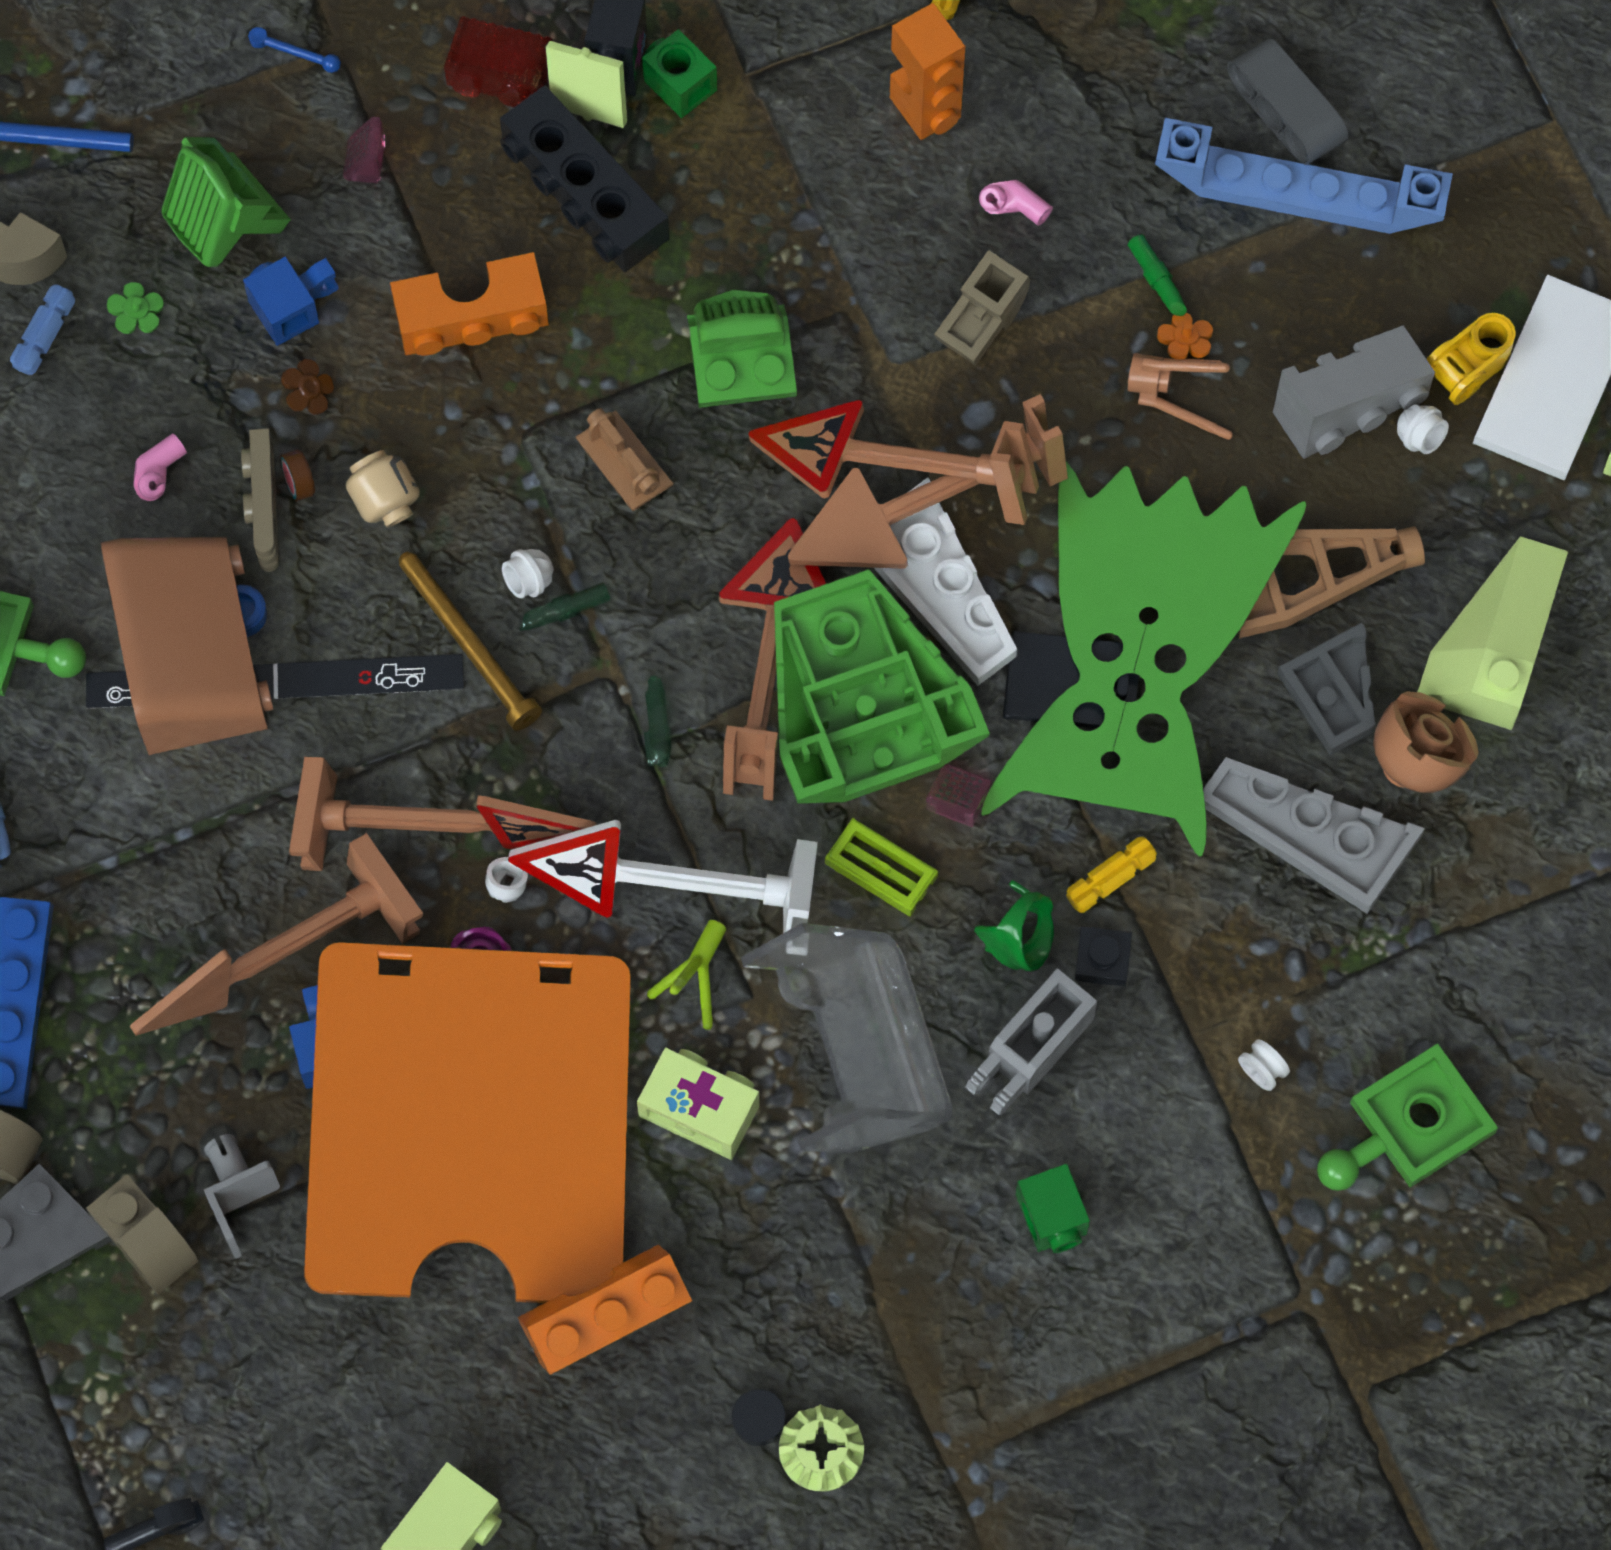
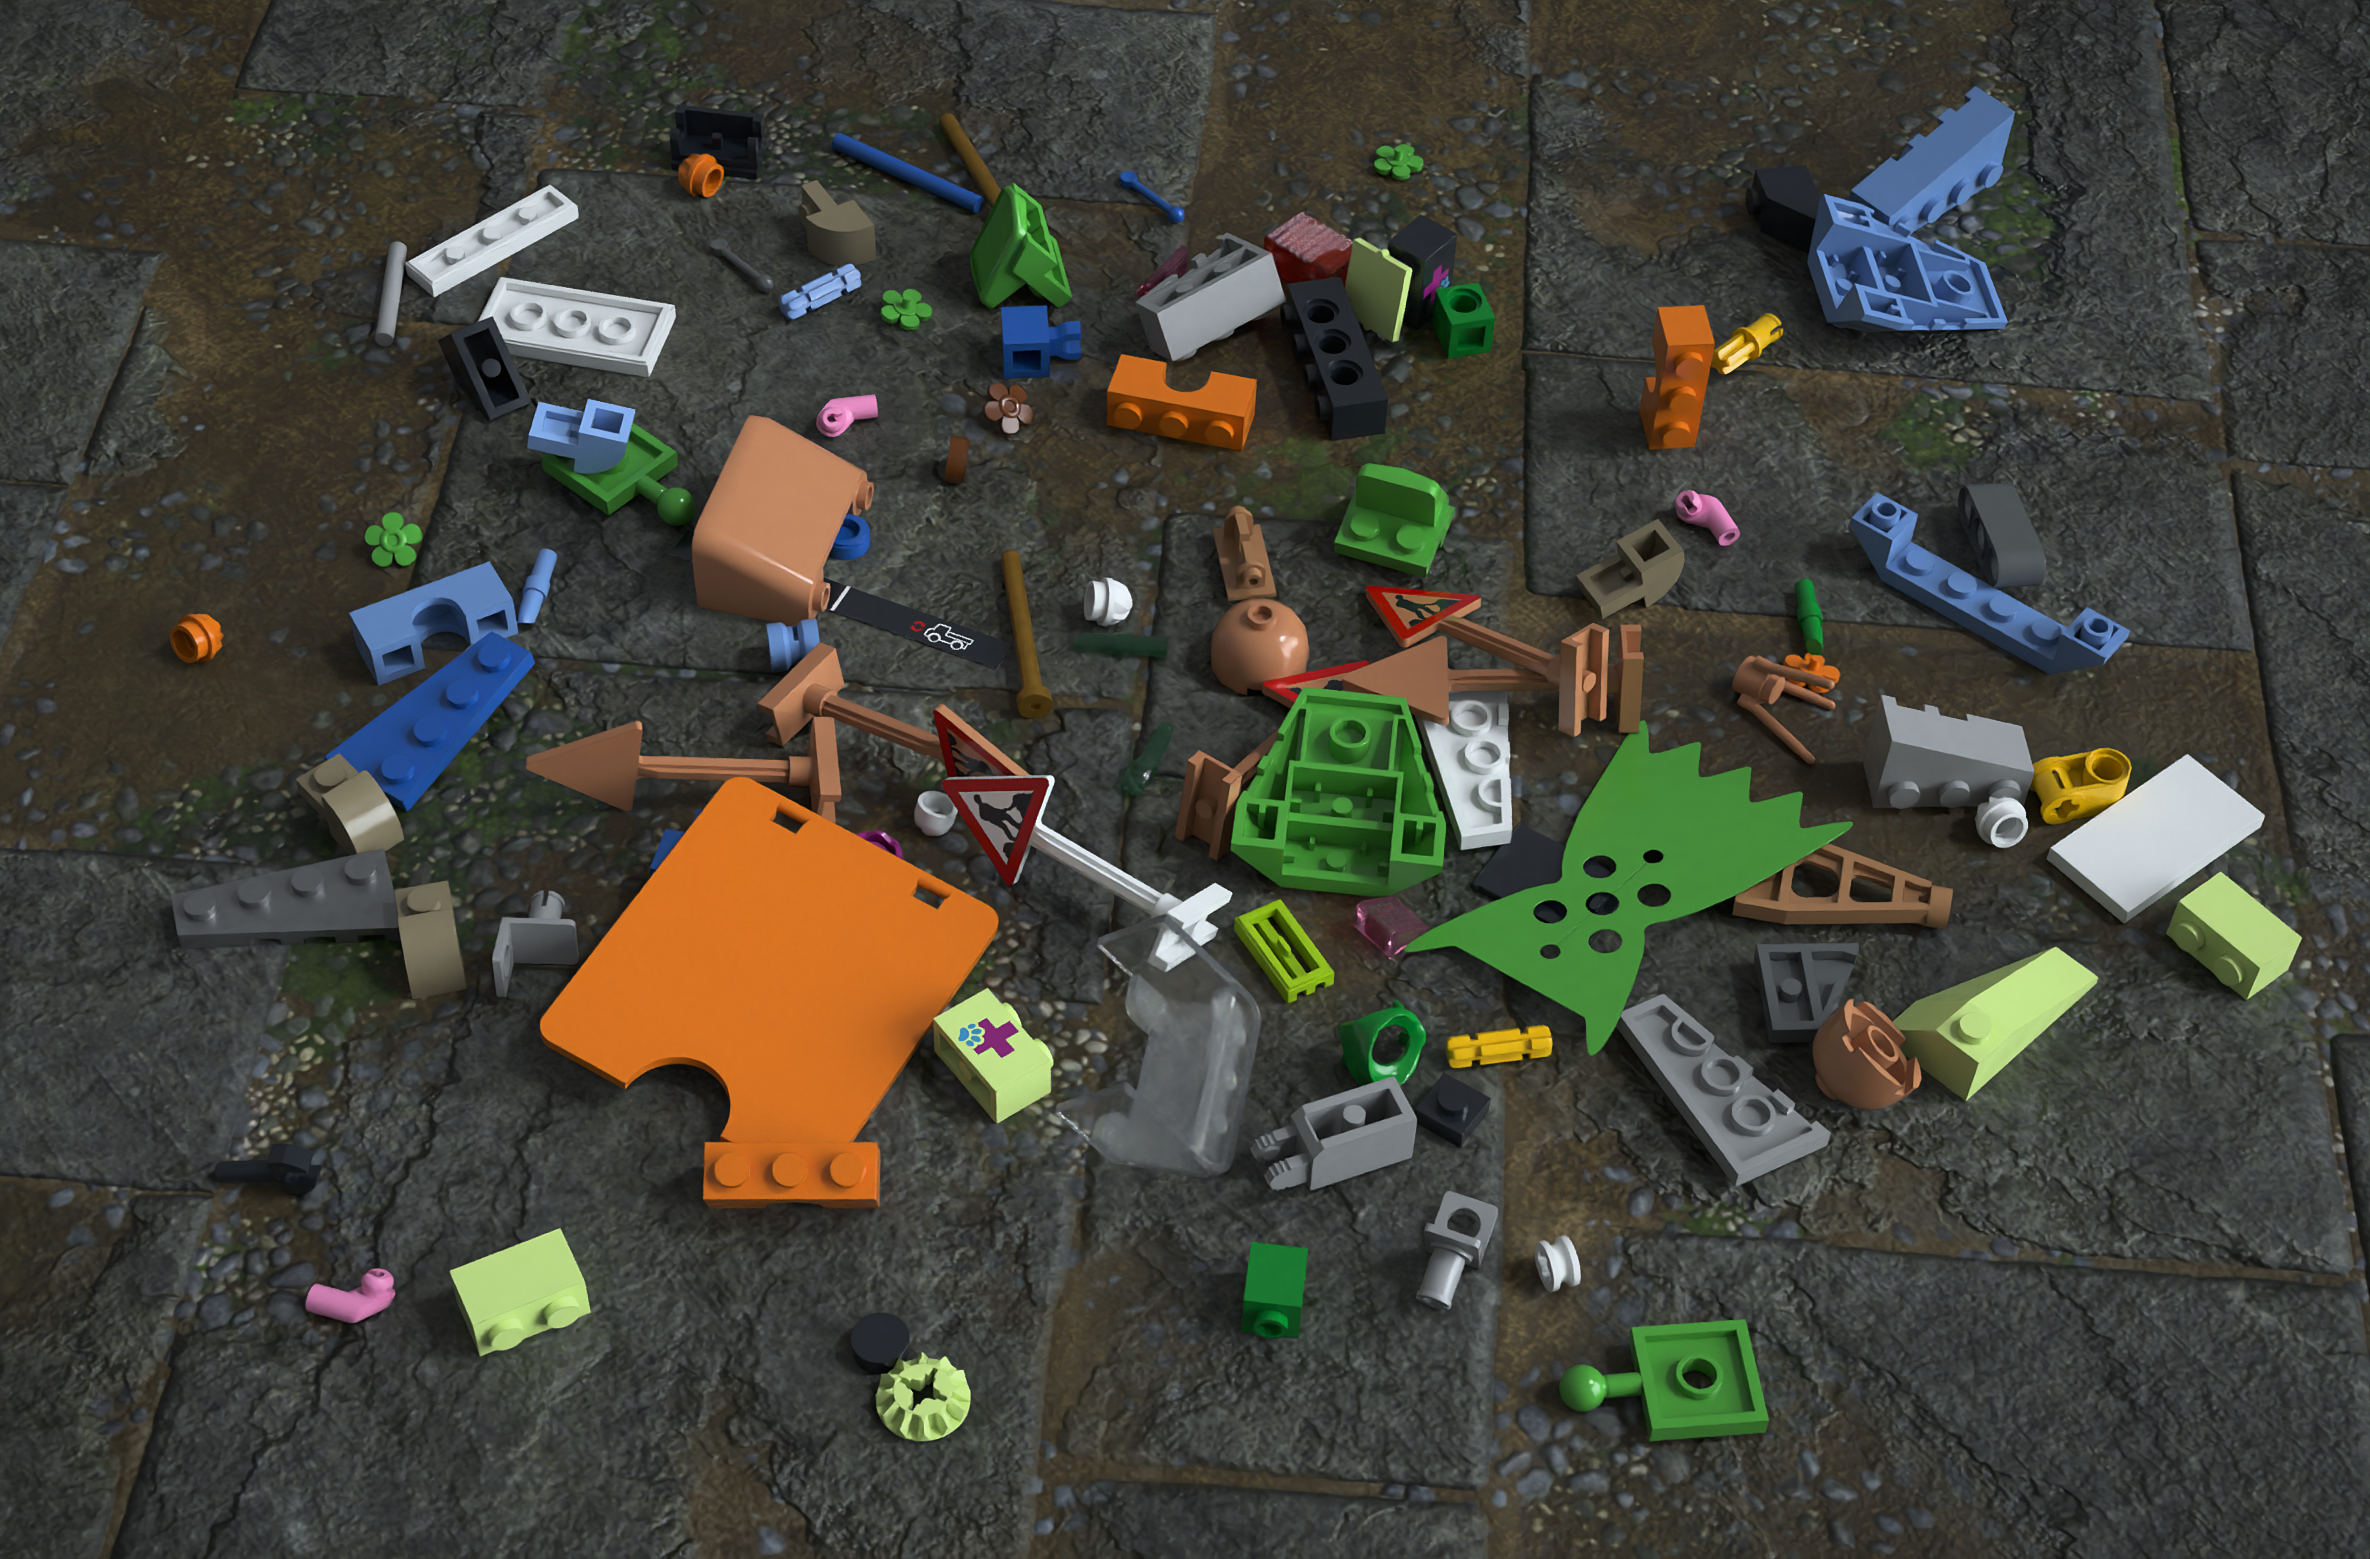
camera: 25 degrees right, 20 degrees down
dark tan hinge [241,429,279,572] -> none
tan head [346,450,420,528] -> none
lime plant [647,920,726,1030] -> none
none -> medium blue wheel [766,618,820,673]
none -> pearl gold bar [939,113,1001,208]
none -> light grey wedge [1135,232,1286,362]
none -> nougat cylinder [1210,598,1309,696]
none -> light grey bracket [1416,1191,1498,1311]

